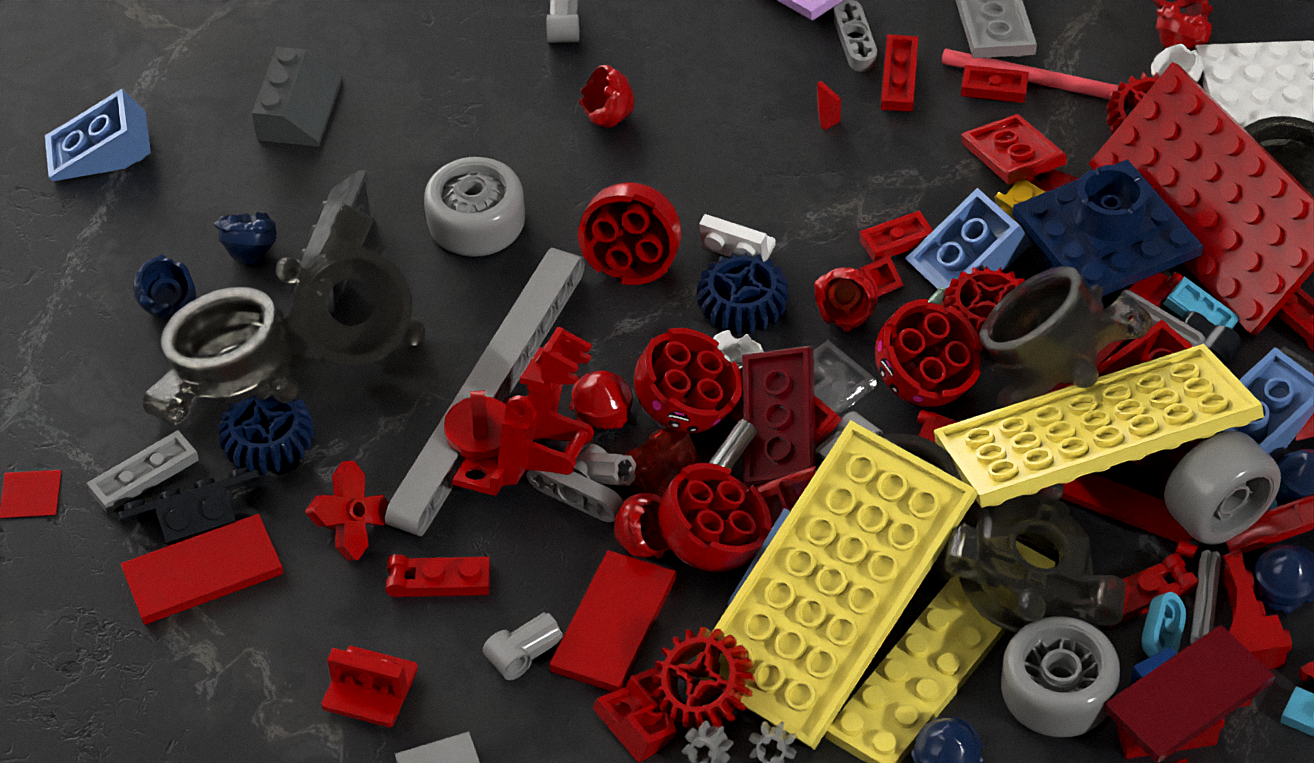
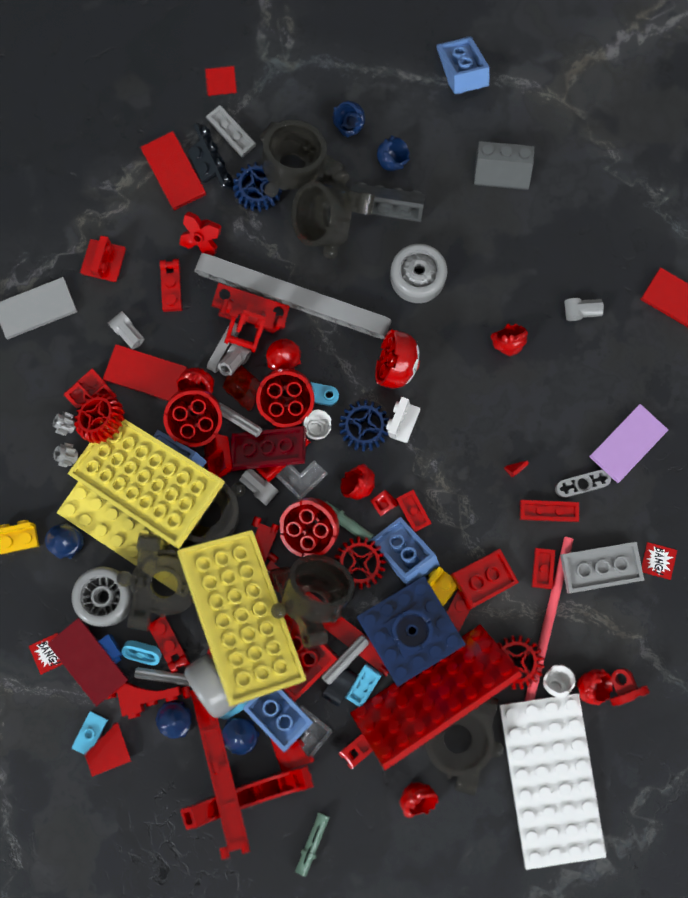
camera: 85 degrees right, 30 degrees up
red tile [444,390,506,460] -> none

